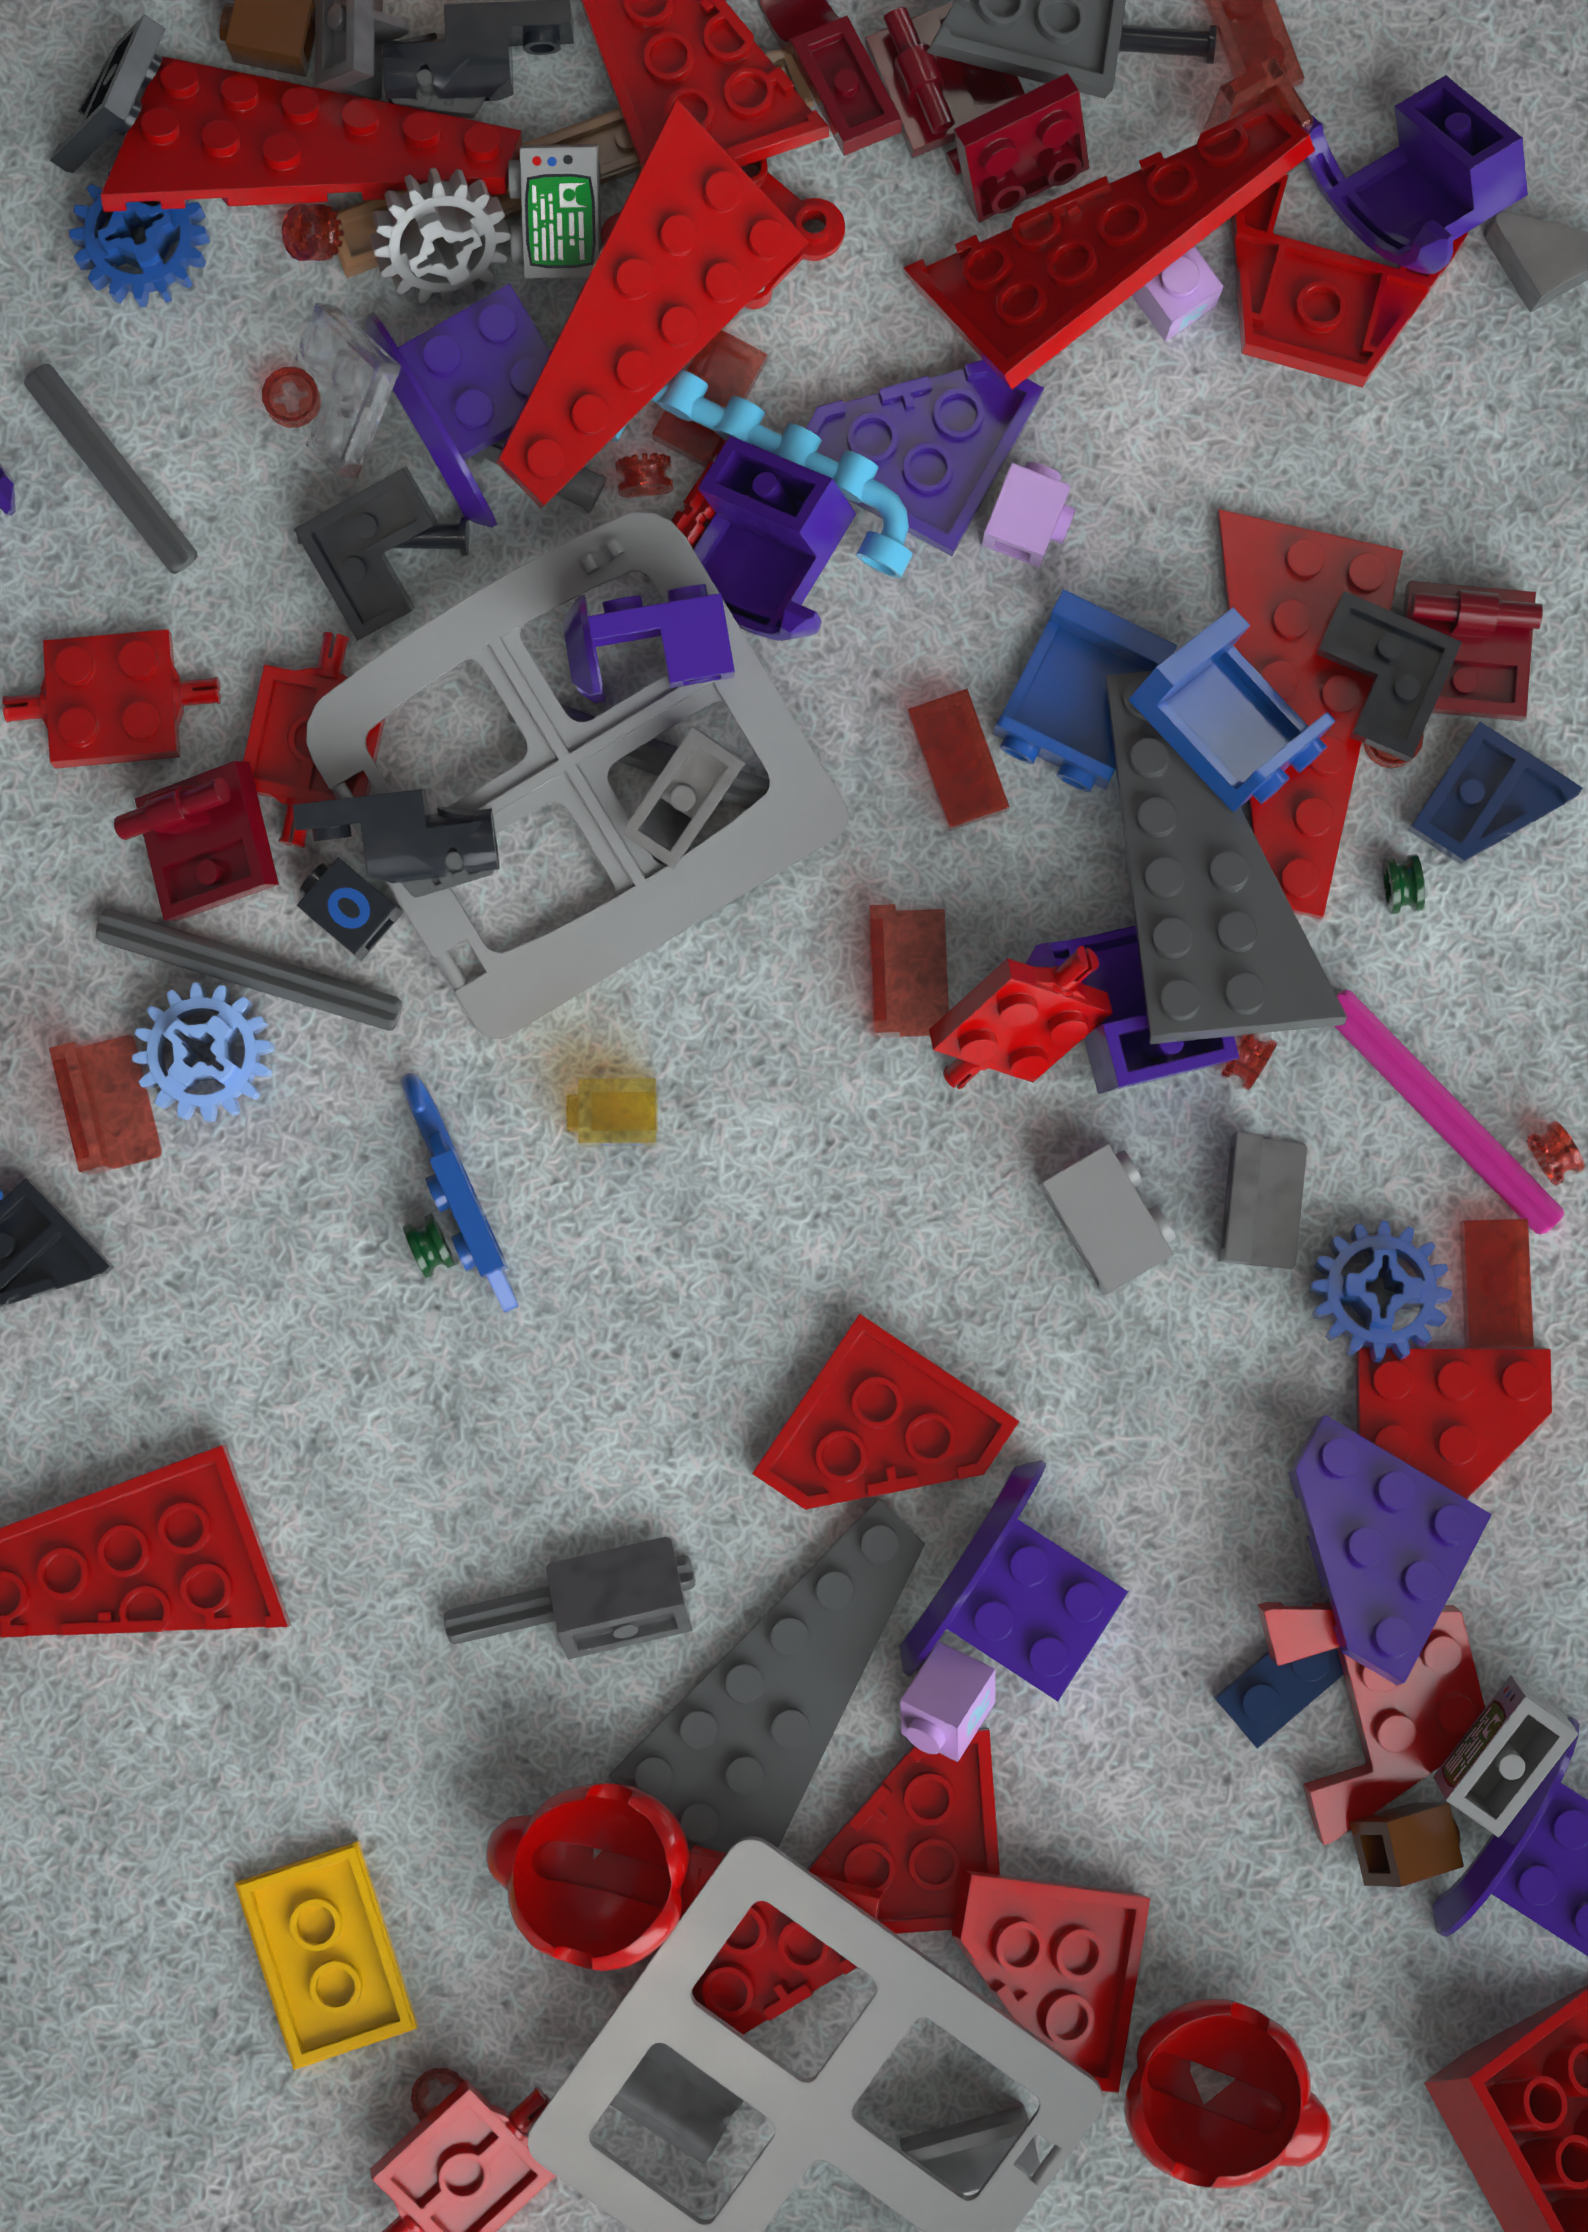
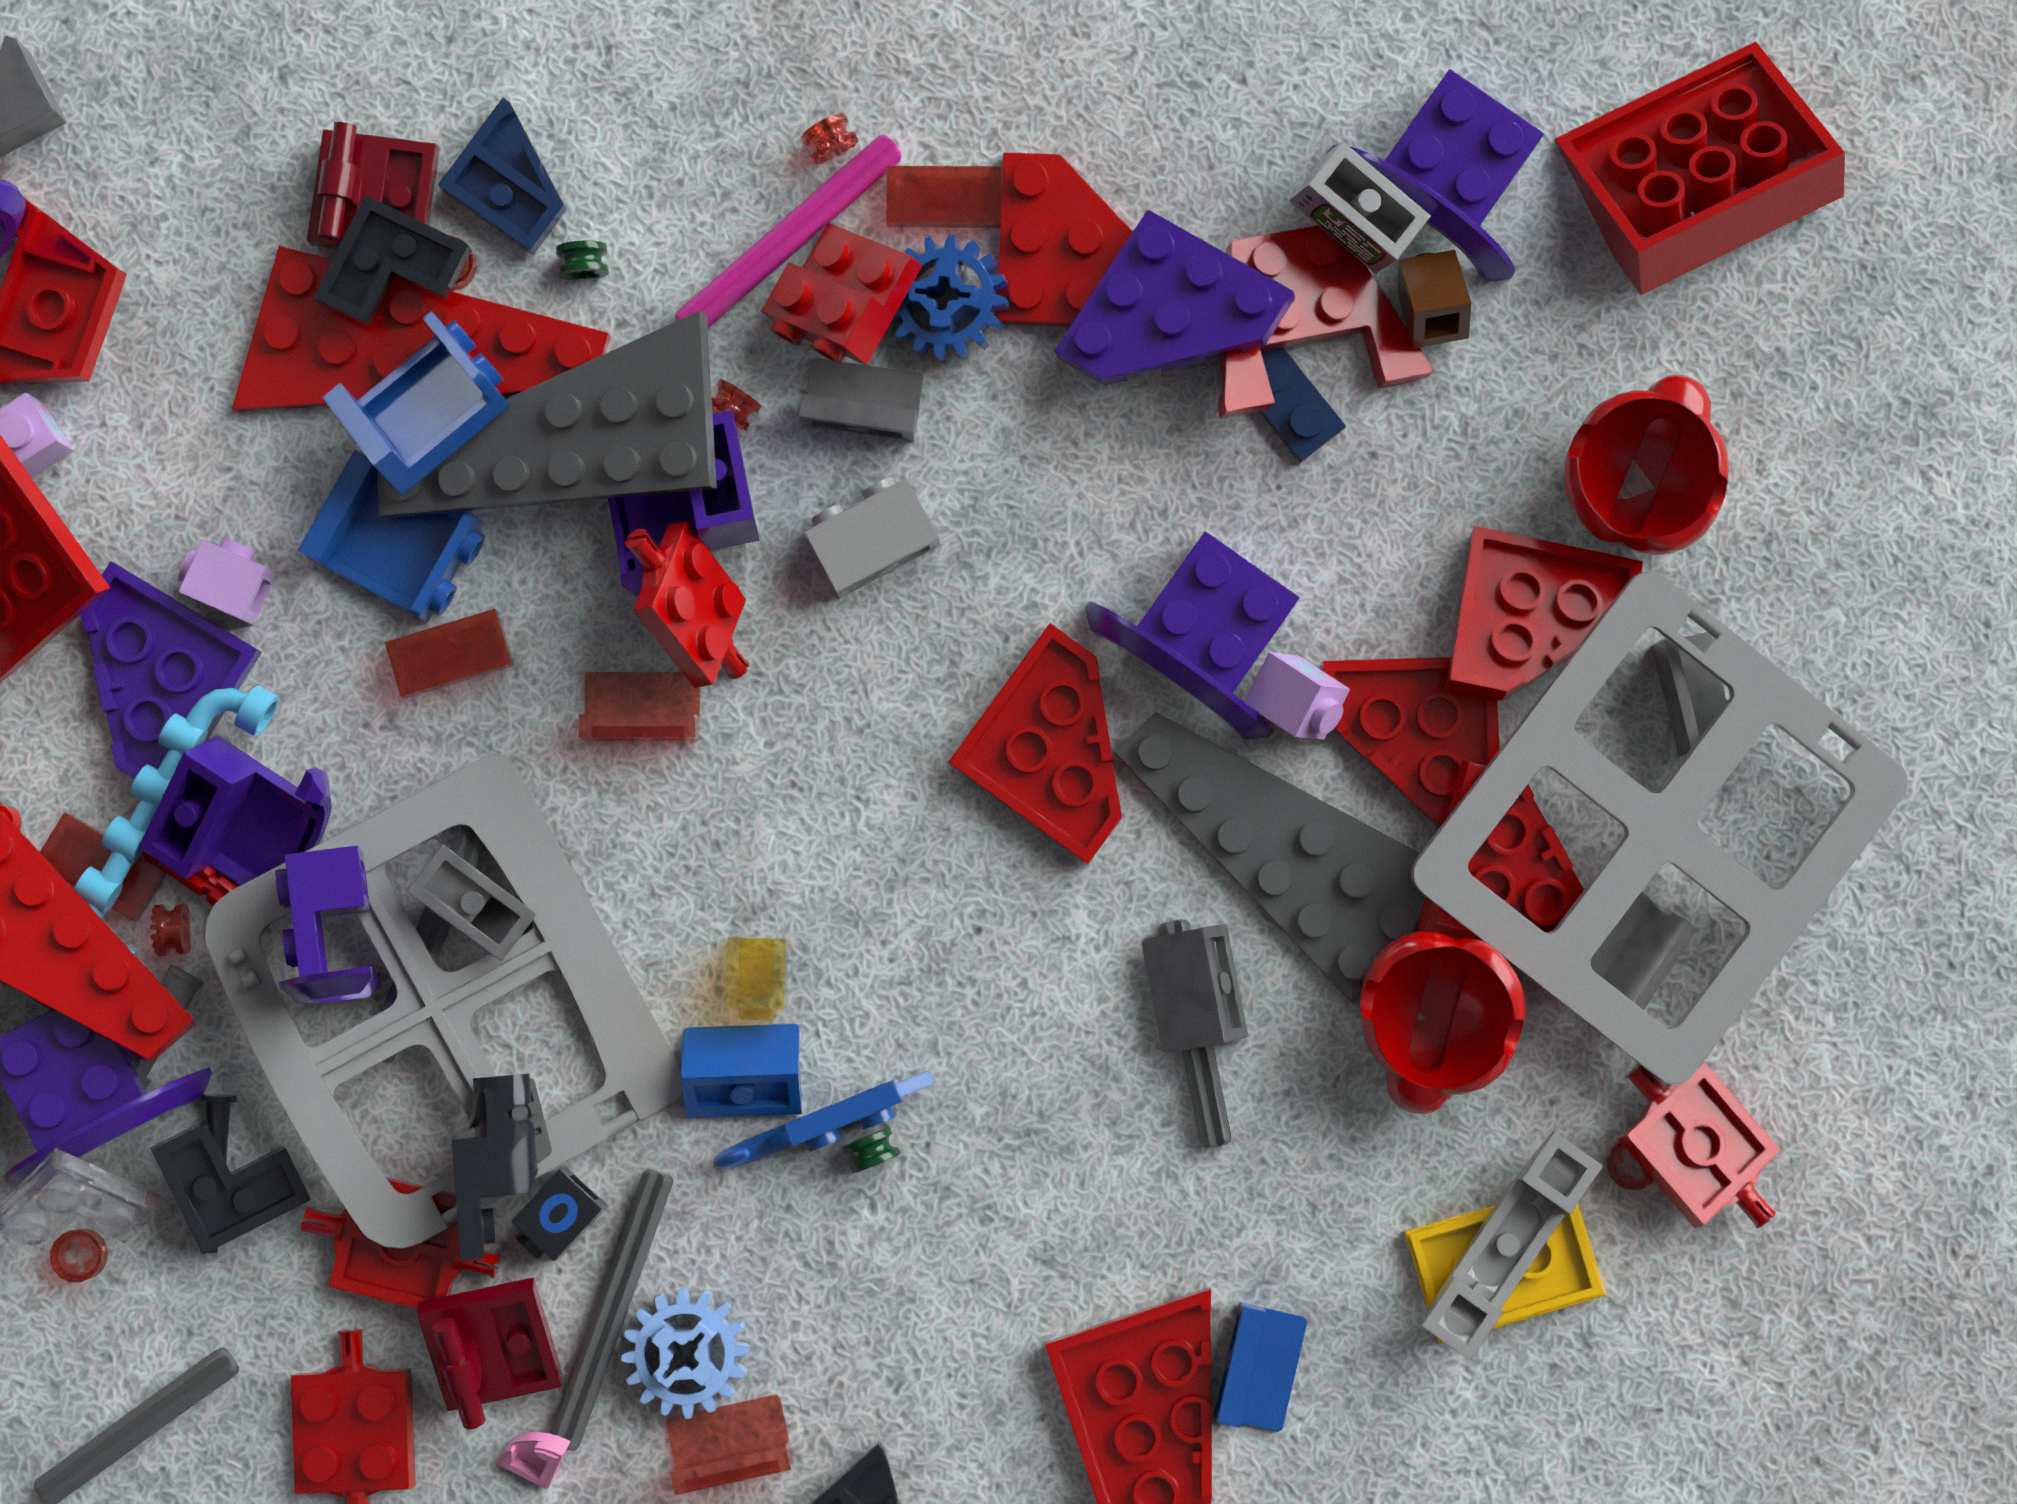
camera: 90 degrees left, 0 degrees up
none -> bright pink tile [496,1432,571,1489]
none -> blue panel [681,1024,802,1118]
none -> red plate [761,223,922,366]
none -> blue panel [1213,1302,1307,1432]
none -> light grey slope [1420,1132,1603,1360]

